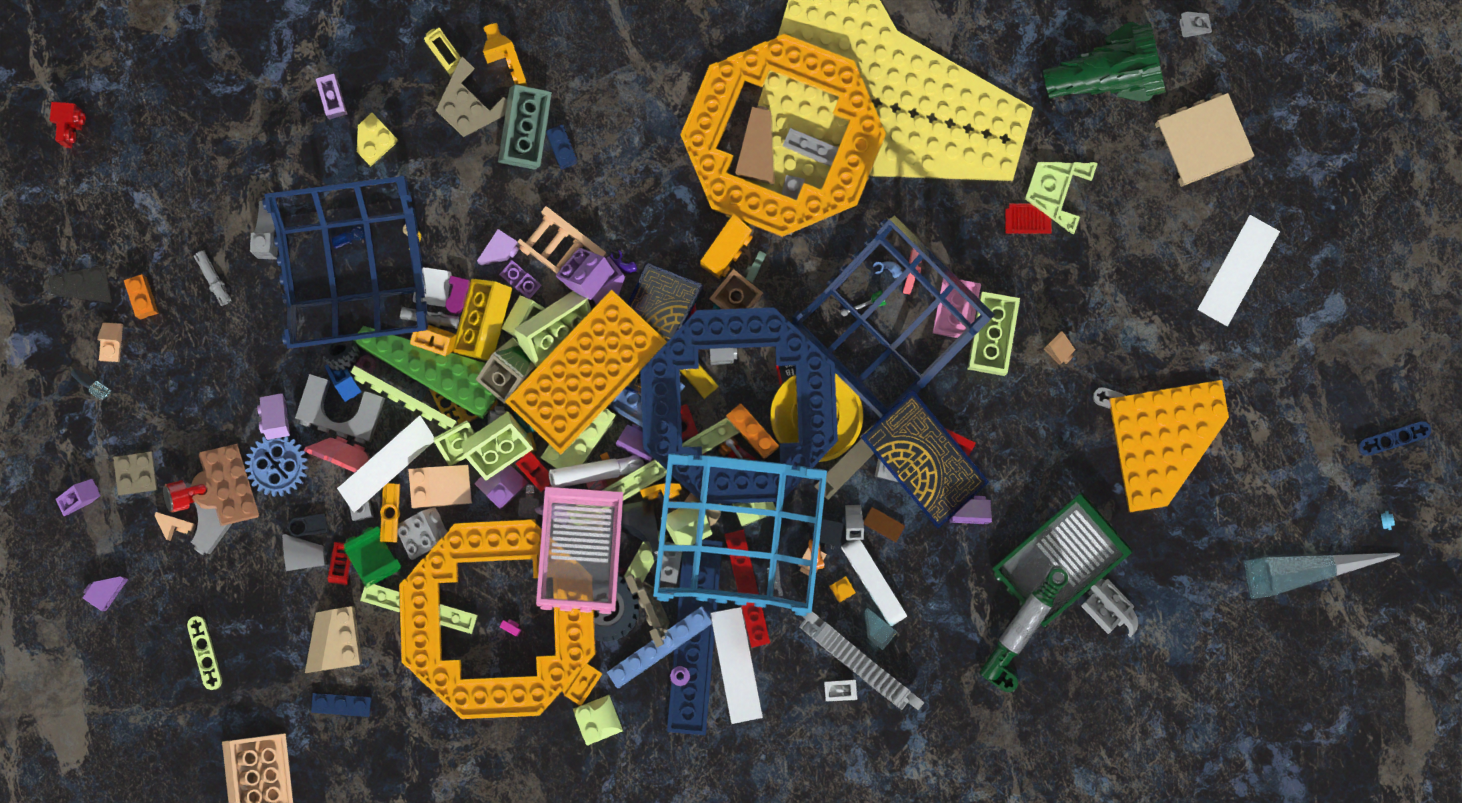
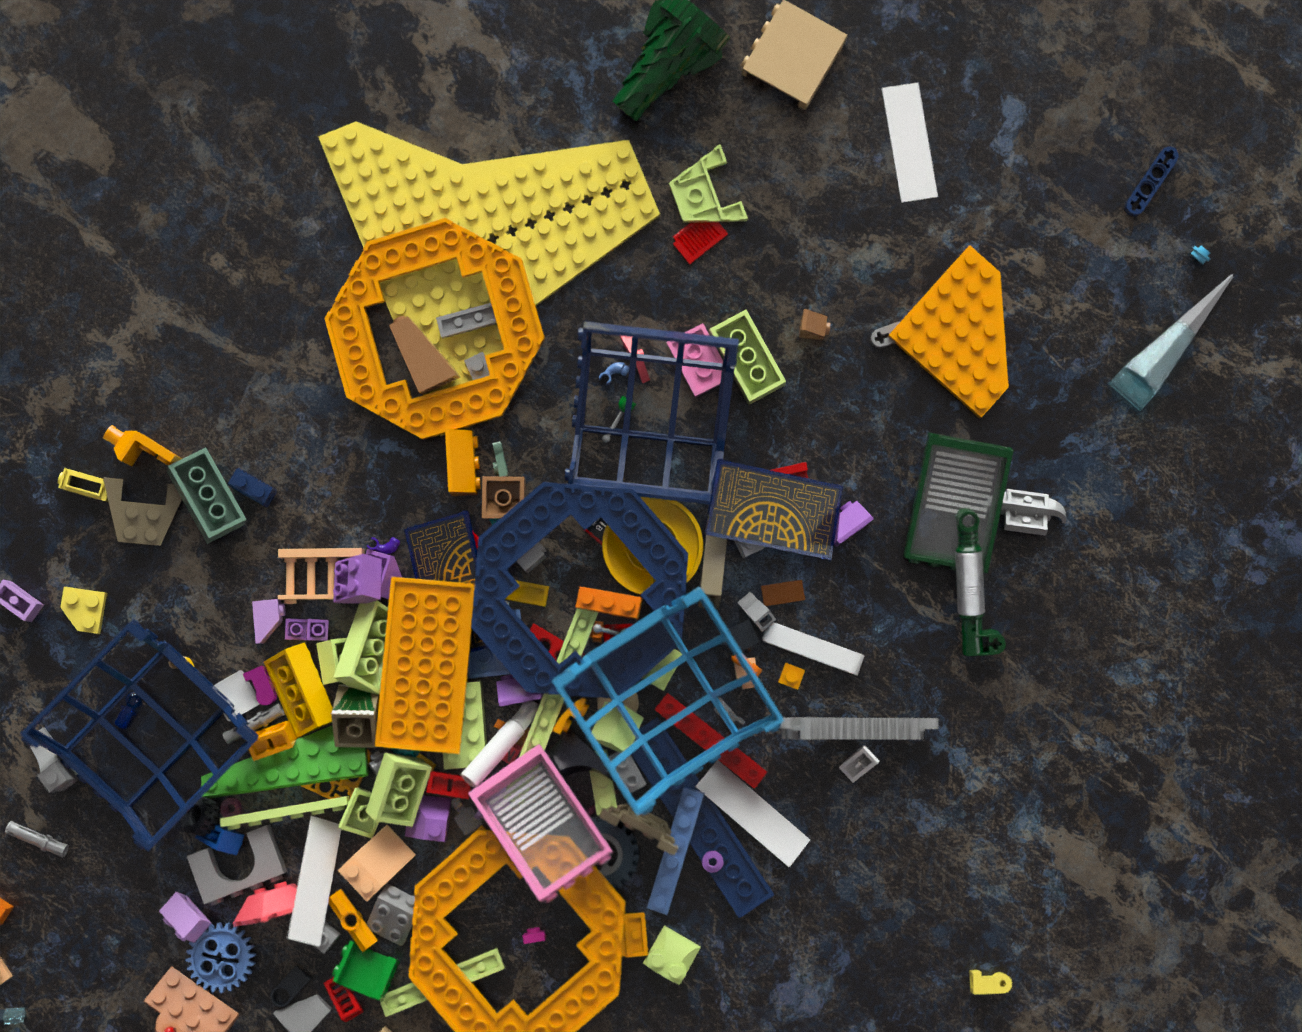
camera: 30 degrees left, 0 degrees up
clear light blue slope [864,608,897,651] -> none

